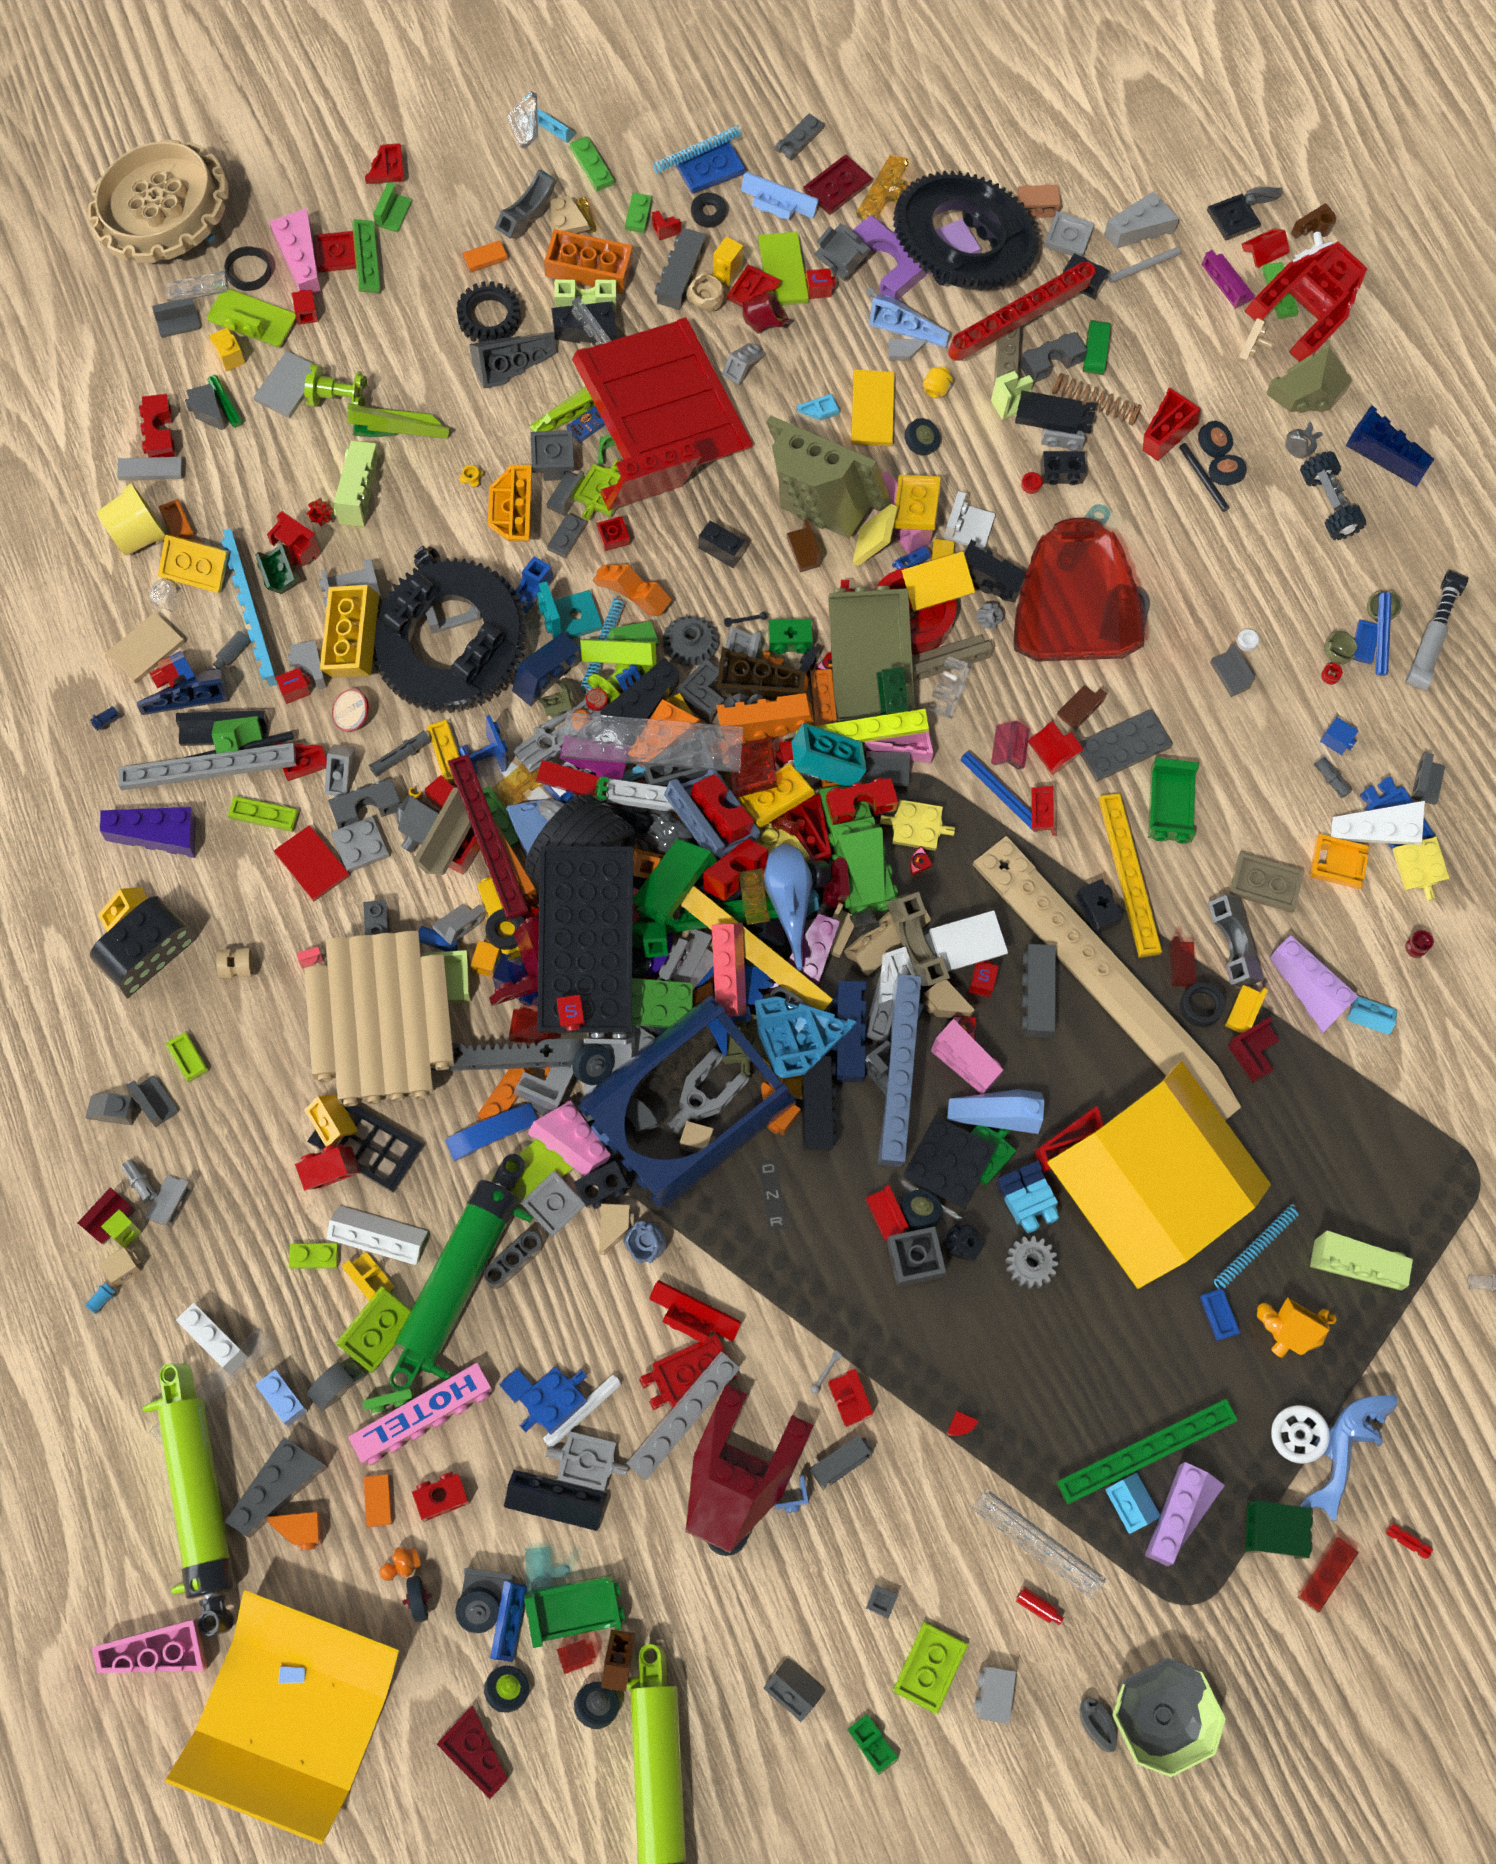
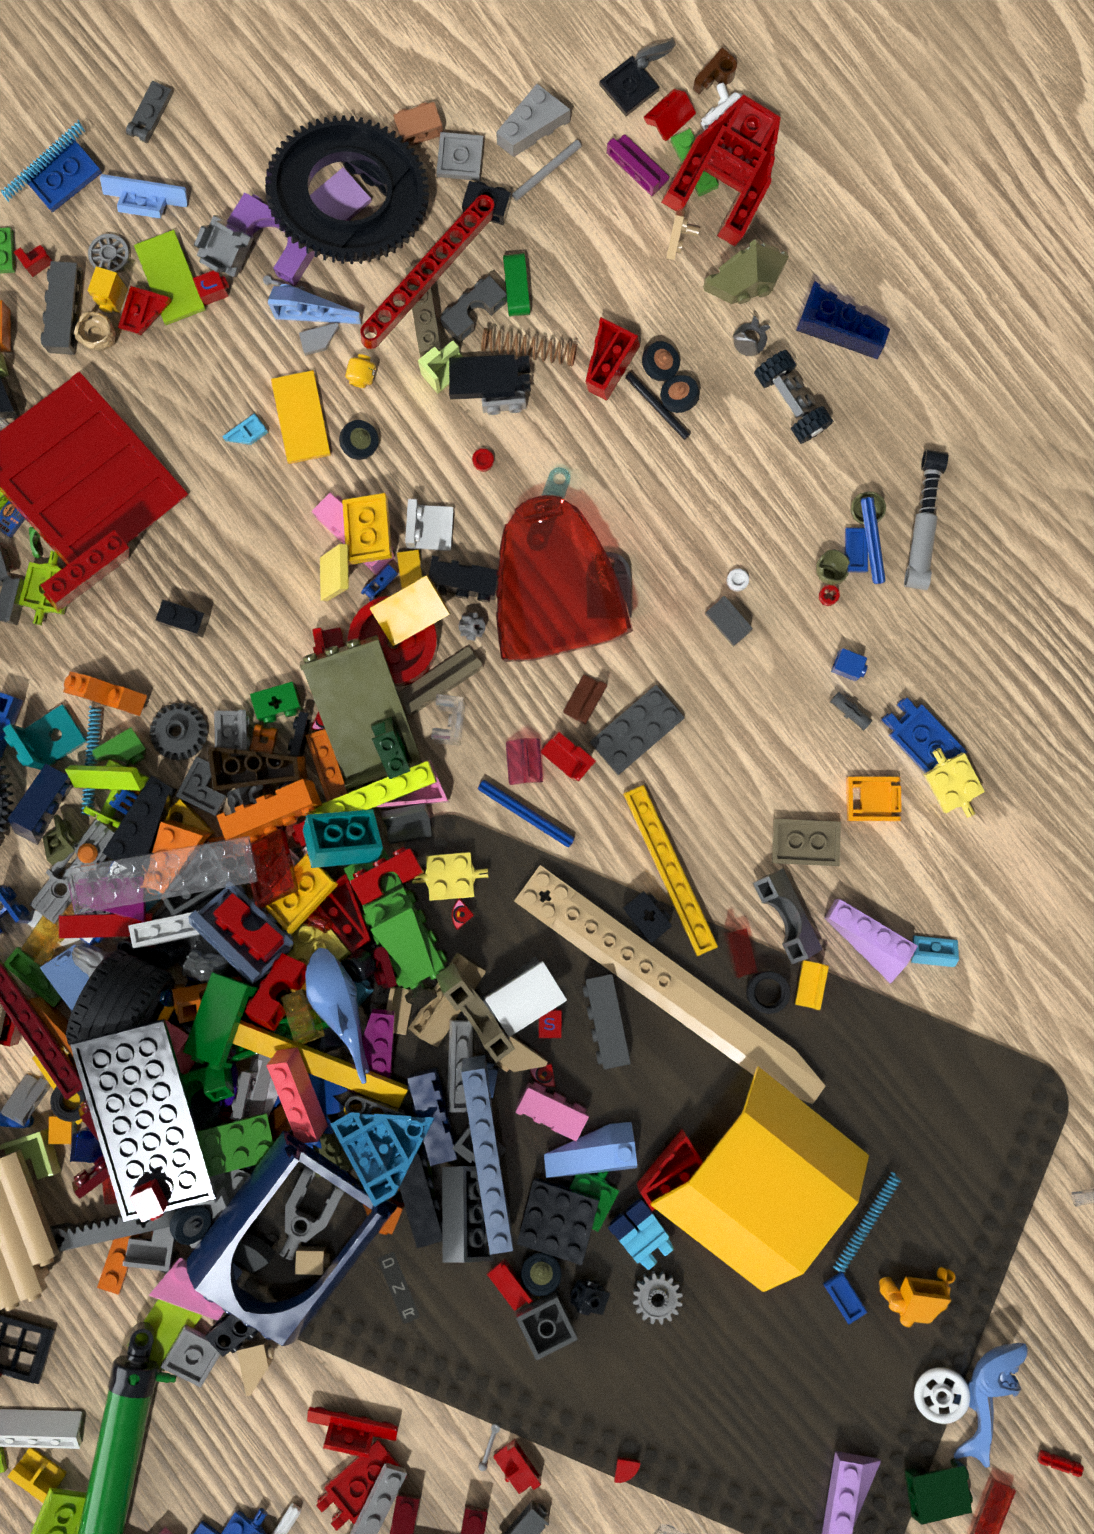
camera: 10 degrees left, 15 degrees up
blue slope [445,1103,537,1161] -> none
dark grey beam [484,1231,542,1289] -> none
dark grey plate [547,513,586,559] -> none
red tile [586,688,608,711] -> none
green tile [594,777,609,802] -> none
red piece [596,516,630,551] -> none
sand blue hair [623,1221,666,1263] -> none
black tyre [691,192,727,228] -> none
light grey bracket [722,343,765,385] -> none
black hinge [724,612,768,627] -> none
dark red piece [742,289,790,334] -> none
olive wedge [766,415,892,539] -> none
reddish brown panel [786,519,821,572] -> none
dark red tile [803,154,873,215] -> none
clear yellow plate [856,155,909,220] -> none
white wing [879,946,921,1003] -> none
red panel [1032,786,1057,836] -> none
black brick [1040,451,1086,485] -> none
green plate [1056,1399,1238,1505] -> none
medium azure panel [1105,1473,1160,1534] -> none
green panel [1148,758,1199,844] -> none
dark red panel [1228,1017,1279,1083] -> none
yellowish green wedge [1310,1231,1413,1291] -> none
white wing [1331,801,1425,845] -> none
dark red wheel [1405,930,1434,958] -> none
dark grey panel [1411,752,1445,805] -> none
none -> light grey wheel [88,234,129,273]
none -> dark grey wedge [442,1166,493,1263]

